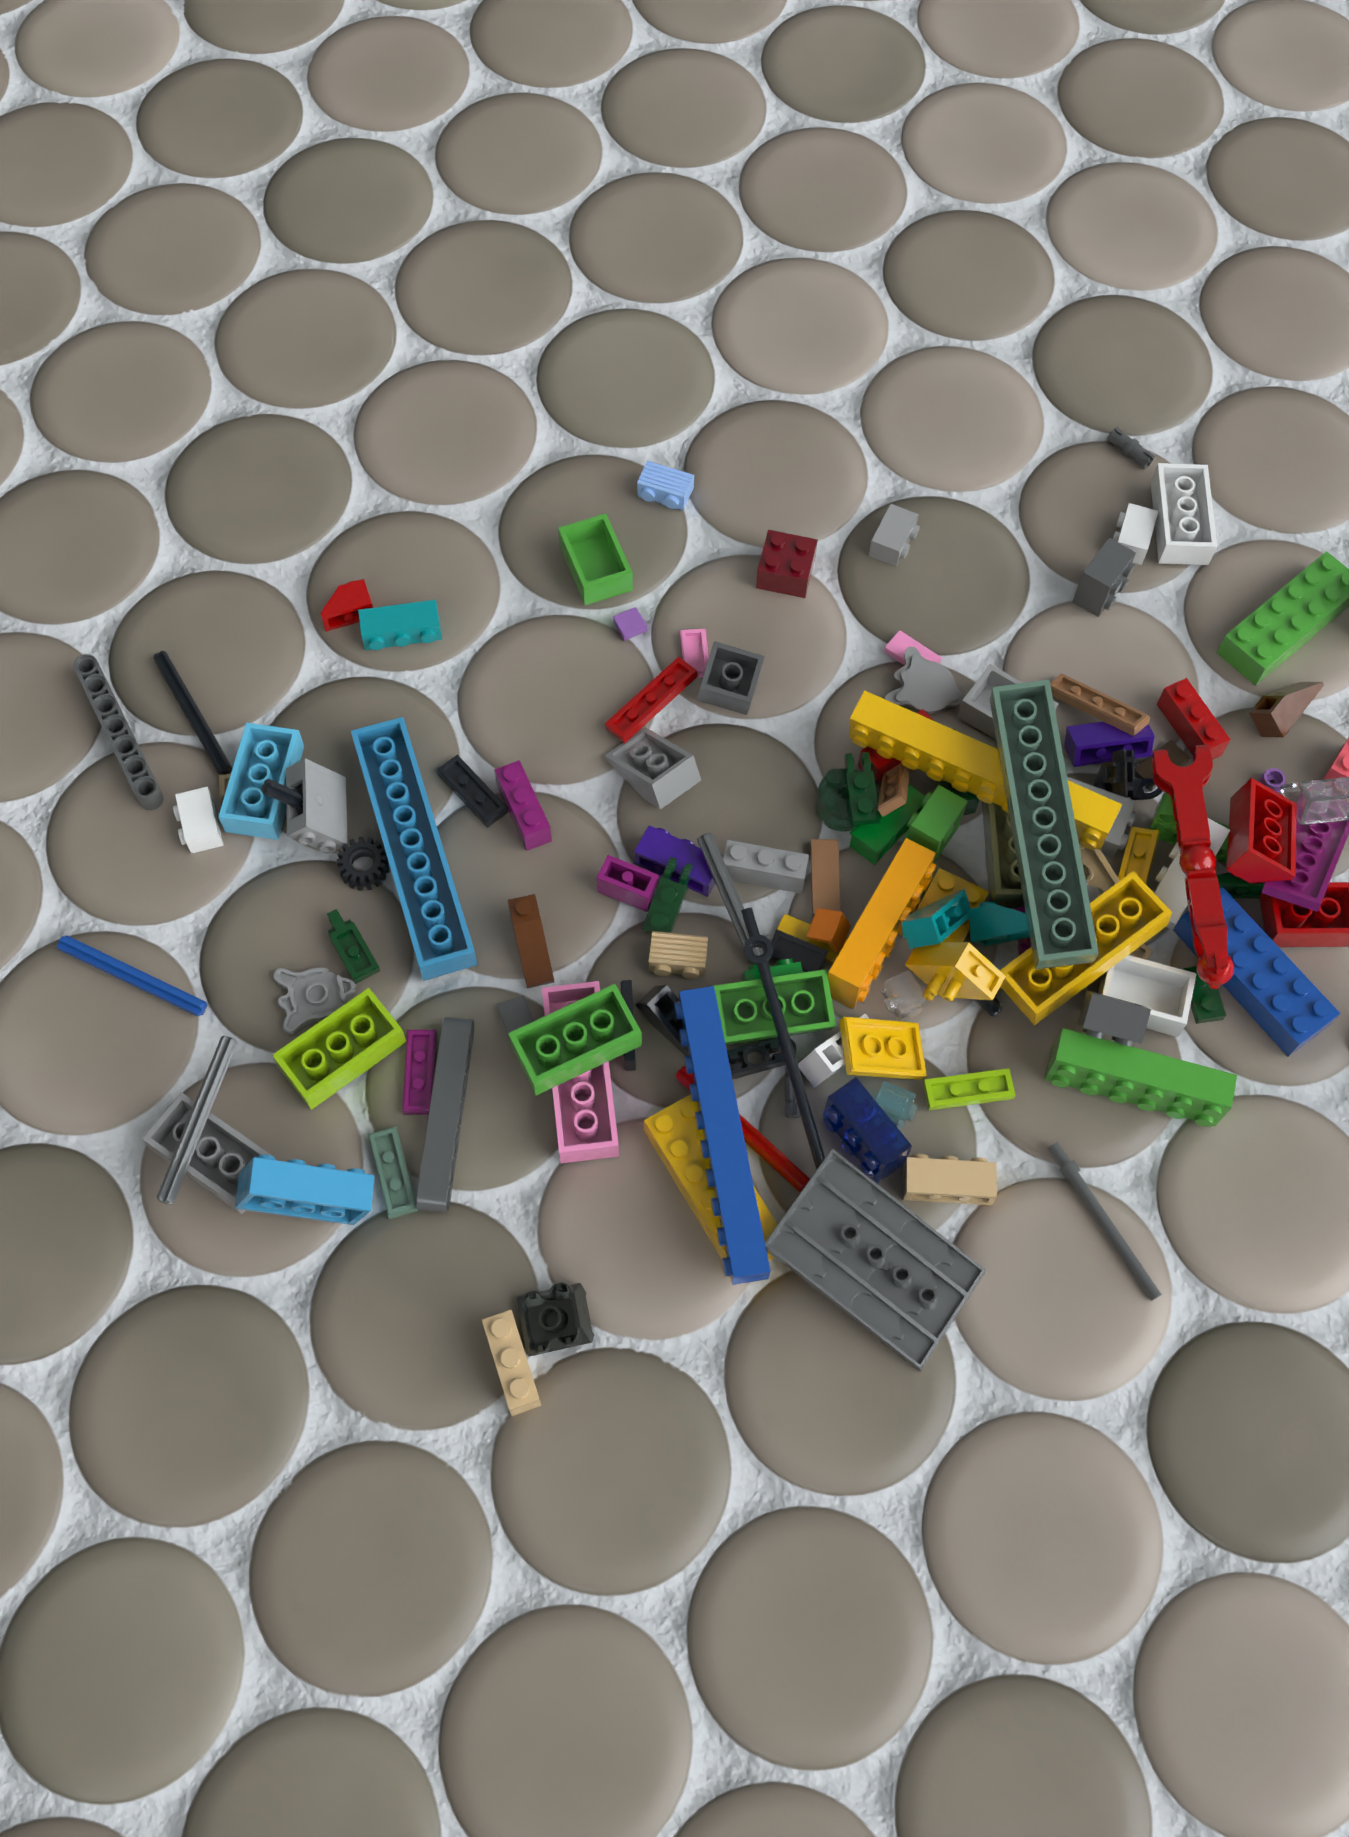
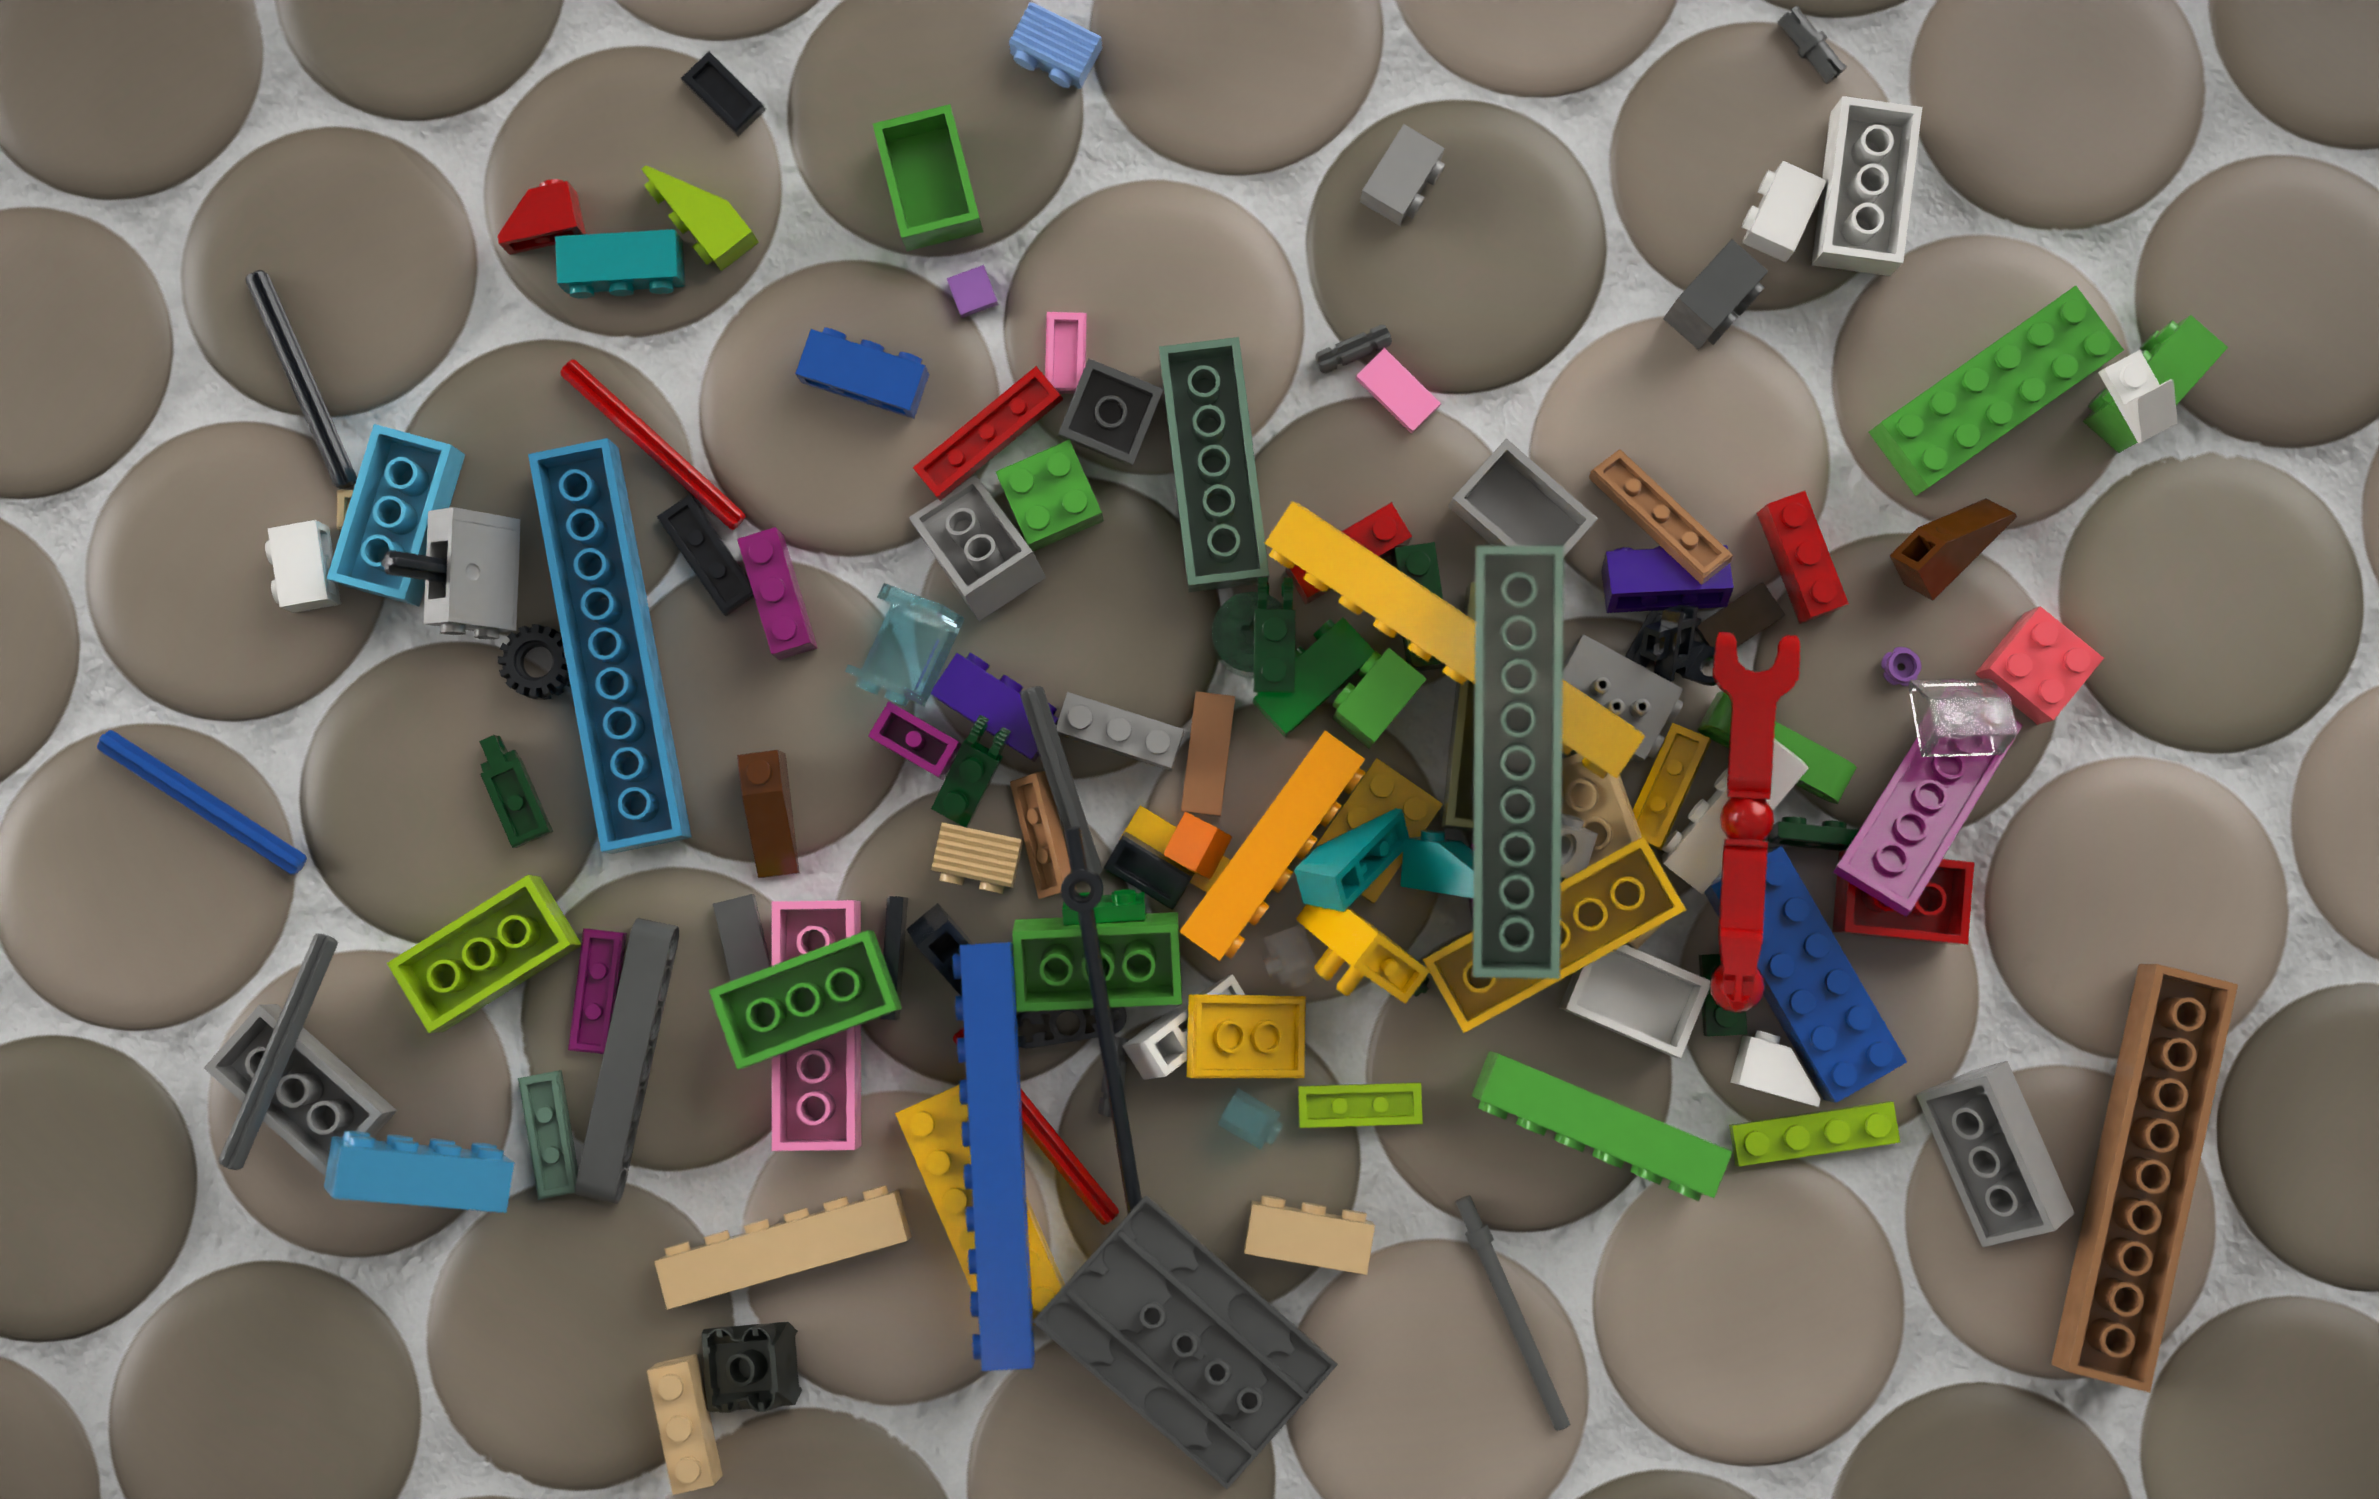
camera: 10 degrees right, 20 degrees up
dark grey beam [73,654,164,810] -> none
light grey tile [273,967,356,1035] -> none
dark red brick [756,530,818,598] -> none
clear blue brick [823,1077,912,1184] -> none
medium nougat tile [877,763,910,817] -> none
light grey tile [885,647,963,714] -> none
dark grey brick [1077,990,1151,1047] -> none
red slope [1226,778,1297,883] -> none
none -> red axle [560,359,746,530]
none -> lime slope [641,165,759,271]
none -> tan brick [654,1185,912,1310]
none -> black tile [681,51,766,136]
none -> blue brick [796,328,929,419]
none -> clear light blue panel [845,583,965,707]
none -> bright green brick [995,439,1104,552]
none -> medium nougat plate [1010,771,1077,899]
none -> sand green brick [1159,337,1269,592]
none -> dark grey axle [1315,325,1392,374]
none -> lime plate [1729,1101,1901,1167]
none -> white slope [1730,1030,1821,1107]

